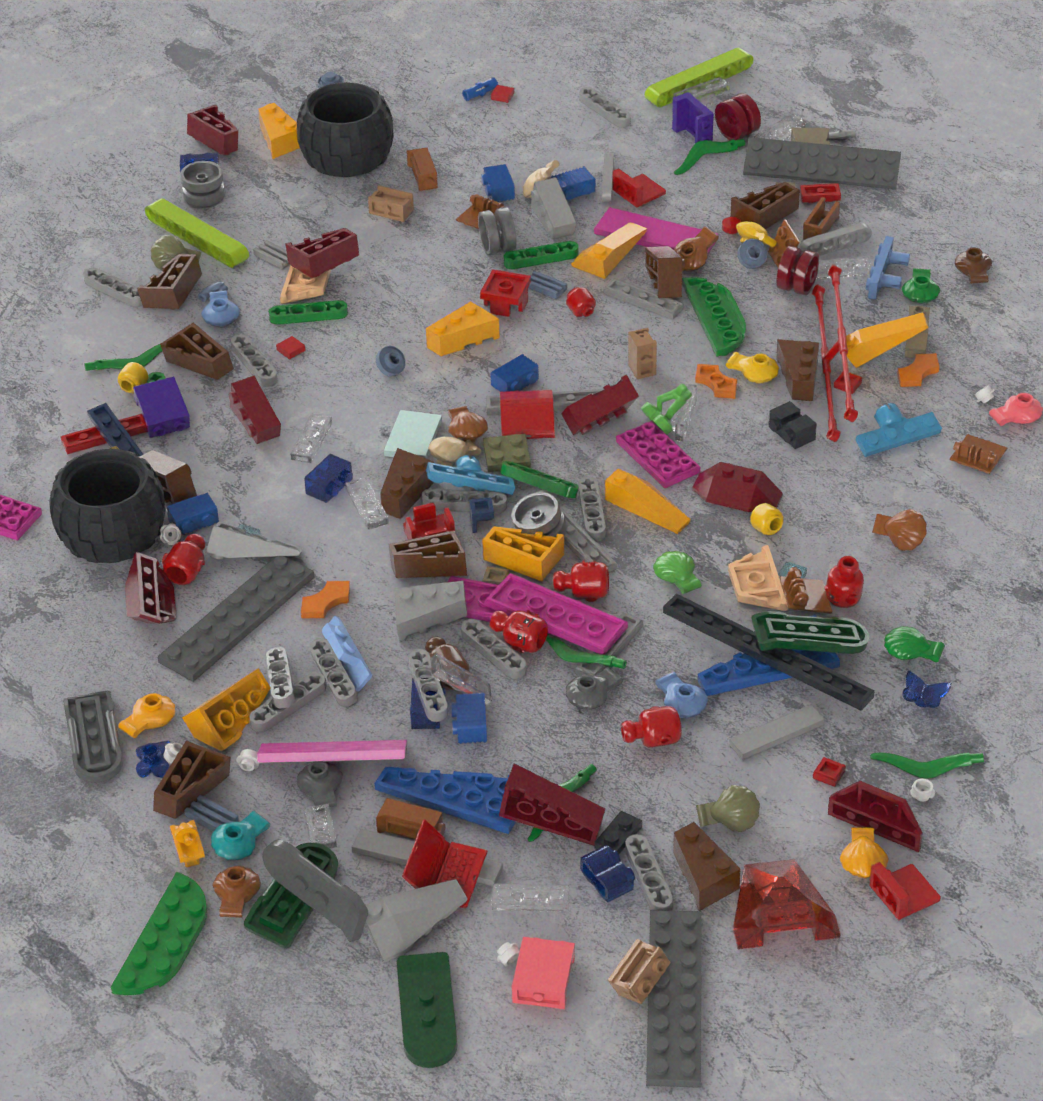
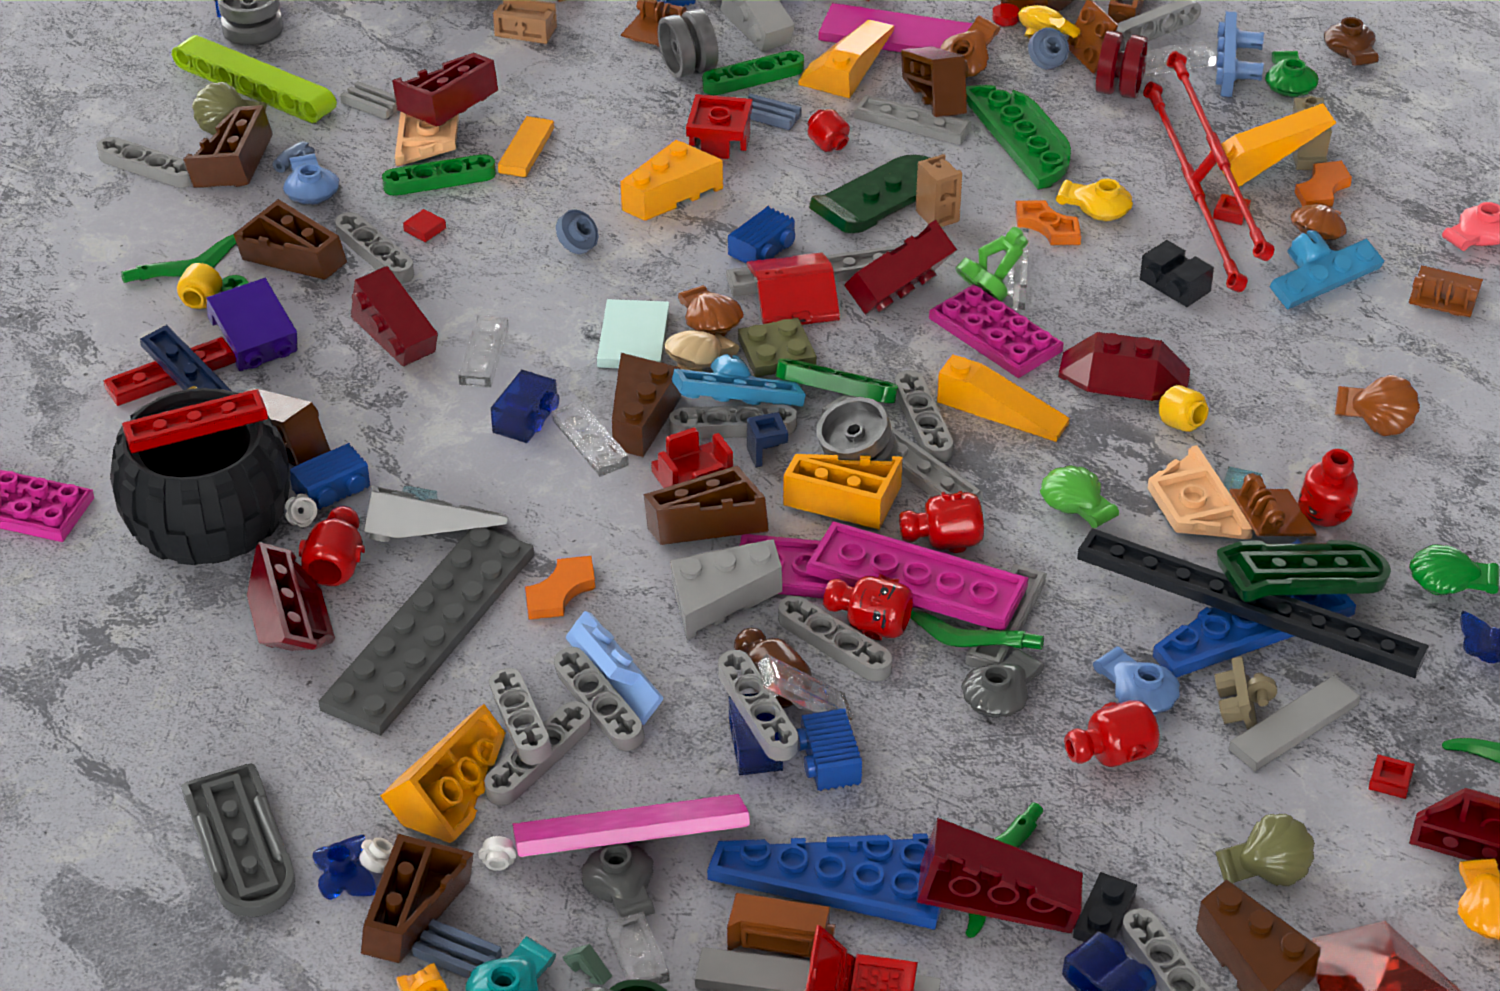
camera: 10 degrees left, 0 degrees up
light orange animal [118,693,176,738] -> none
dark tan tile [482,566,509,585] -> none
reddish brown wedge [776,339,819,401] -> none
white plate [974,385,995,404] -> none
none -> red tile [122,389,268,453]
none -> light orange tile [498,116,554,177]
none -> sand green tile [562,944,613,985]
none -> dark green piece [808,155,930,233]
none -> dark tan hips [1214,656,1277,730]
none -> dark orange animal [1291,203,1347,242]

